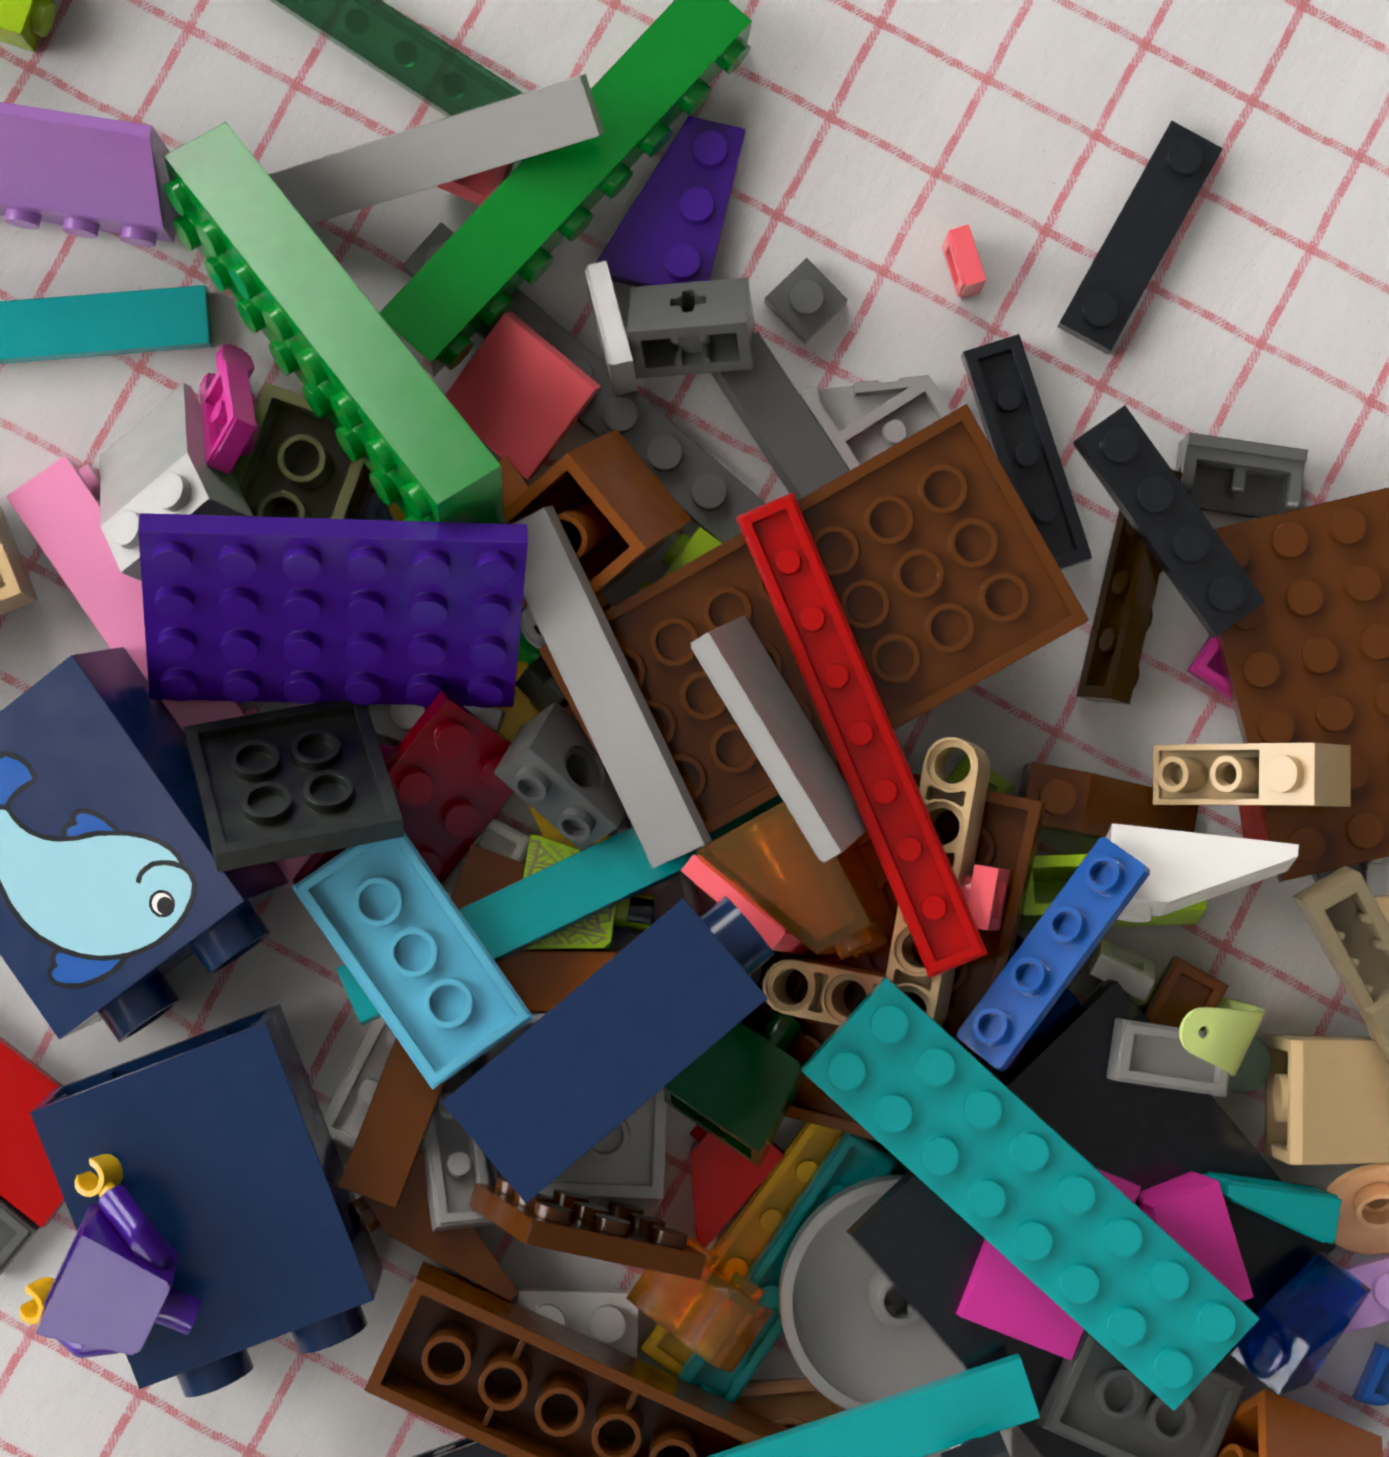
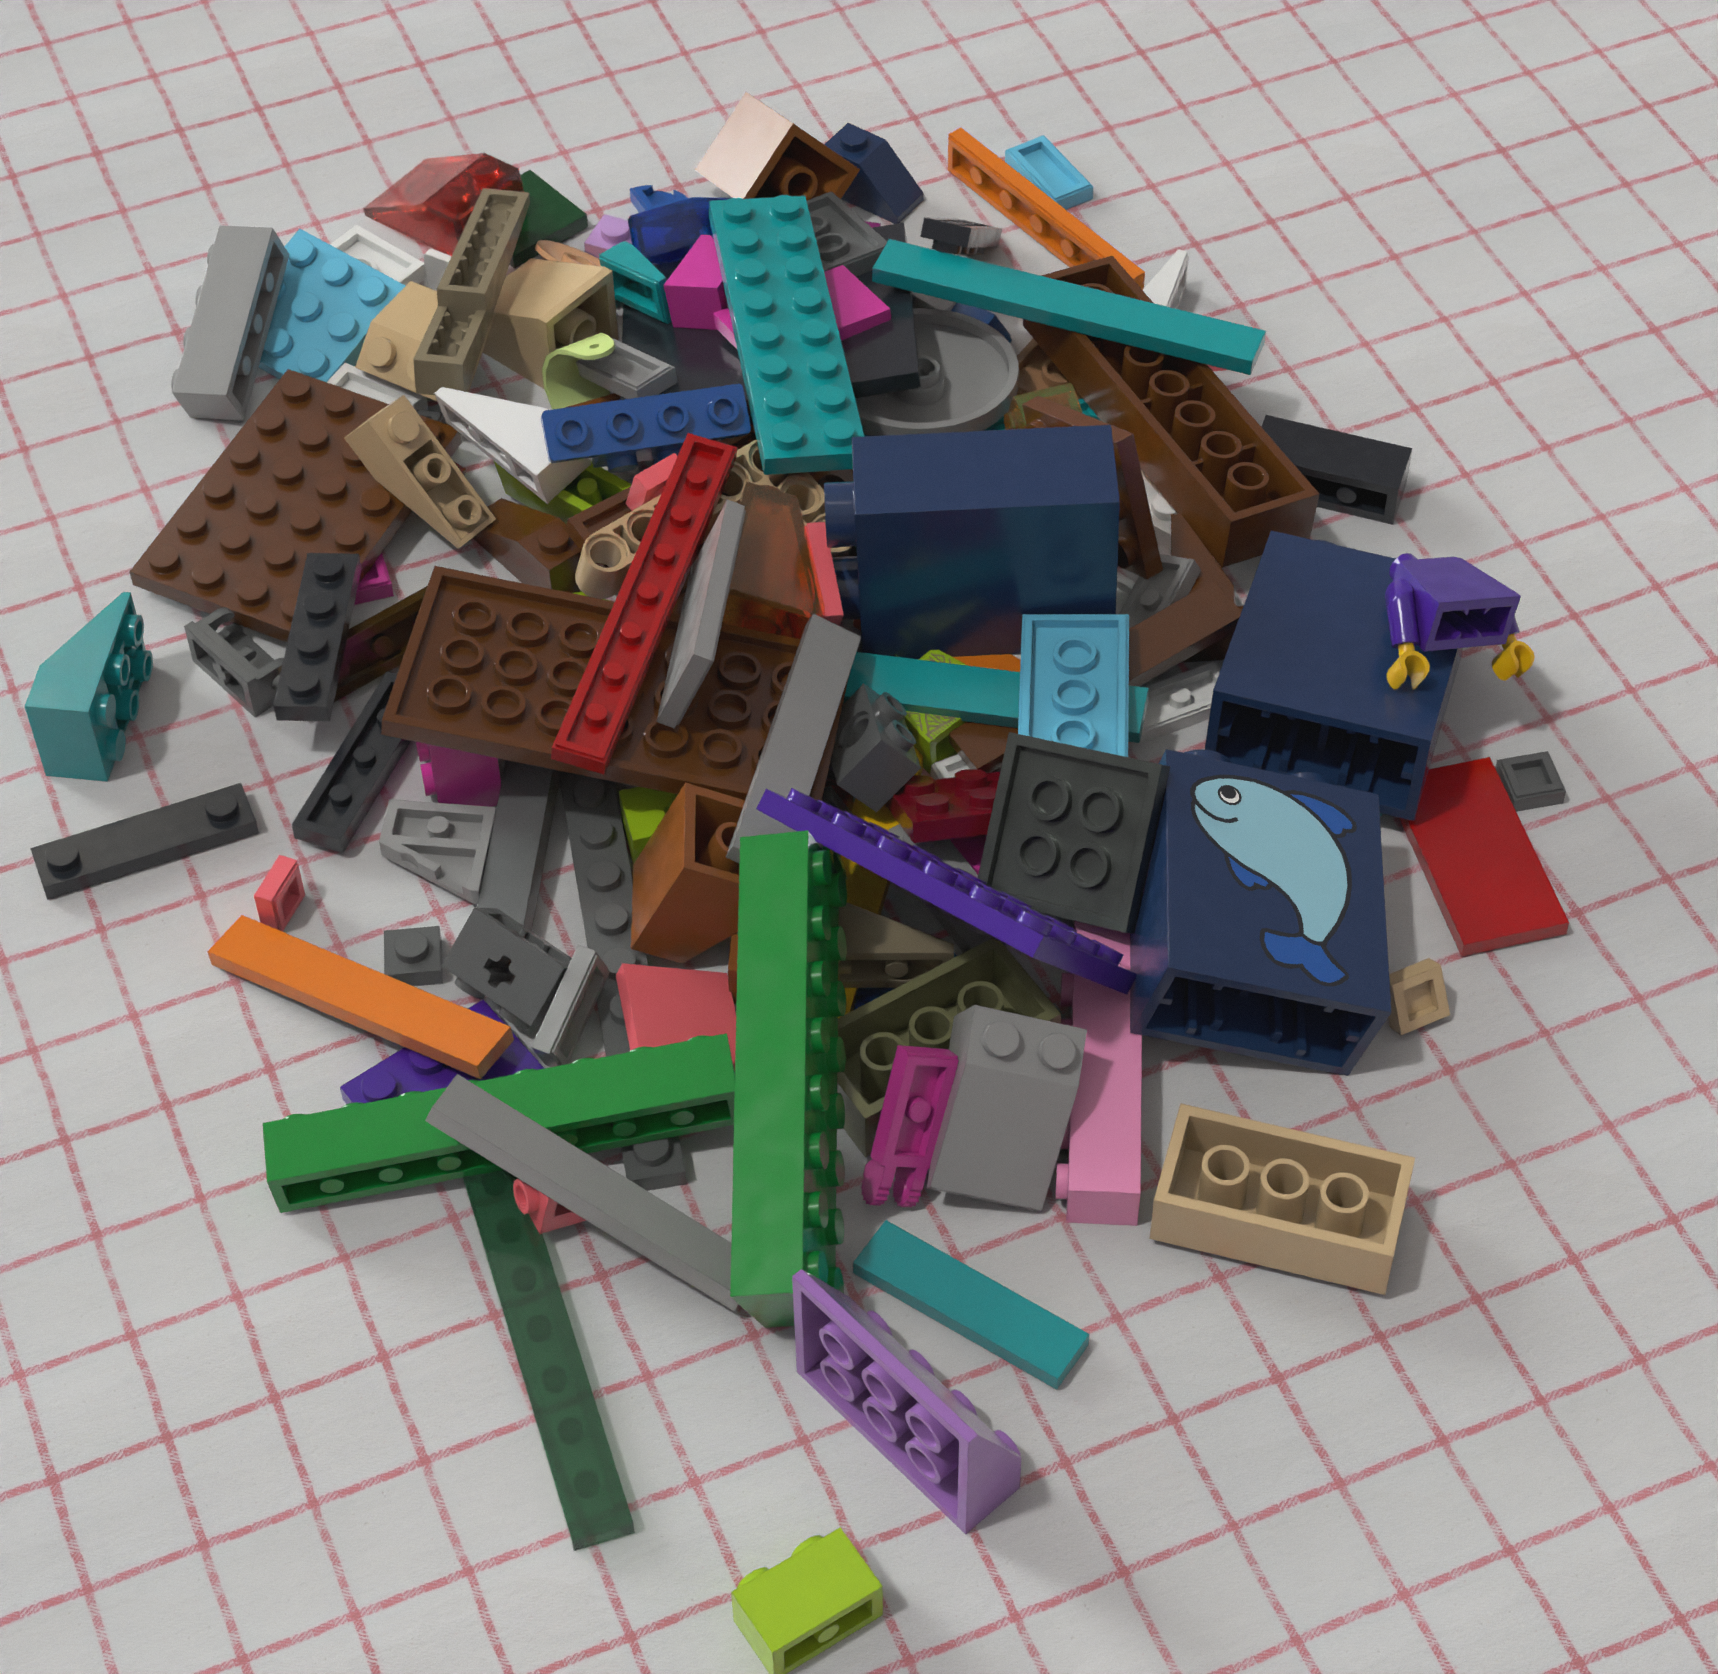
camera: 140 degrees left, 35 degrees down
none -> teal slope [24,592,153,782]
none -> orange tile [207,915,514,1079]

